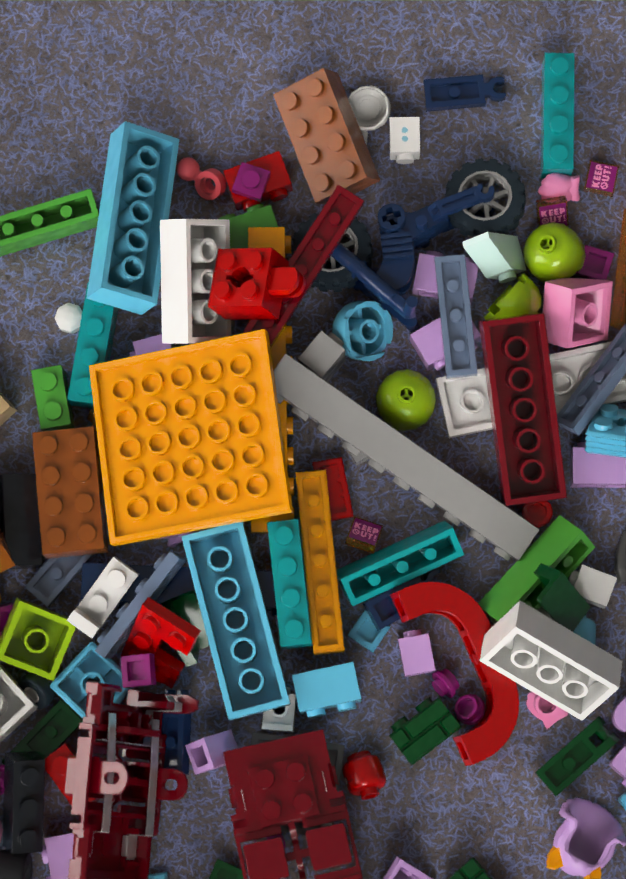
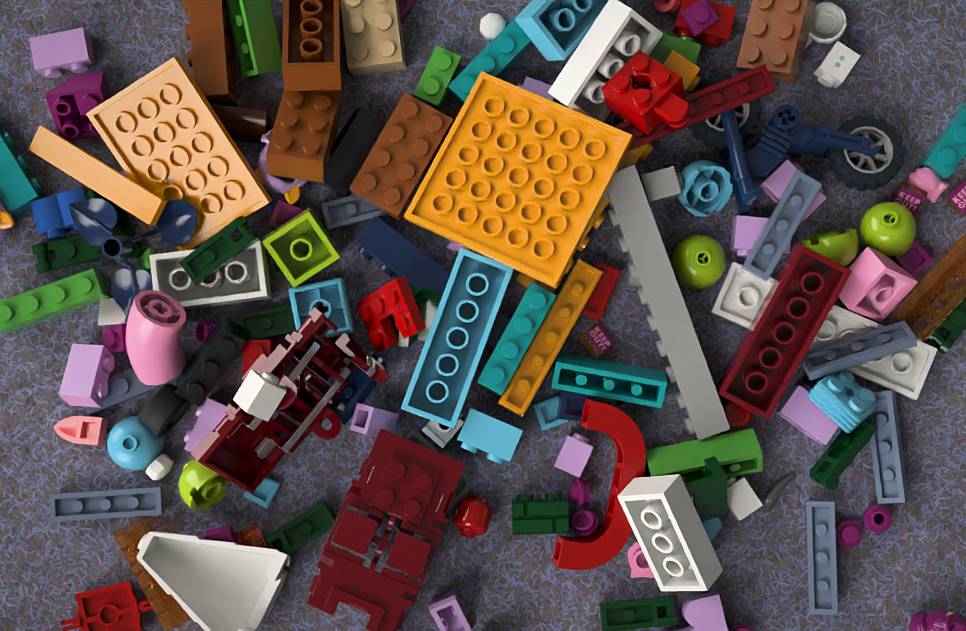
camera: 30 degrees right, 5 degrees up
black wheel [18,672,55,709] -> none
white bracket [67,556,139,638] -> none
sand blue plate [94,551,186,659] -> none
magenta plate [120,653,156,688] -> none
dark blue plate [423,74,506,112] -> none
light aqua slope [462,232,526,283] -> none
none -> white brick [233,370,286,422]

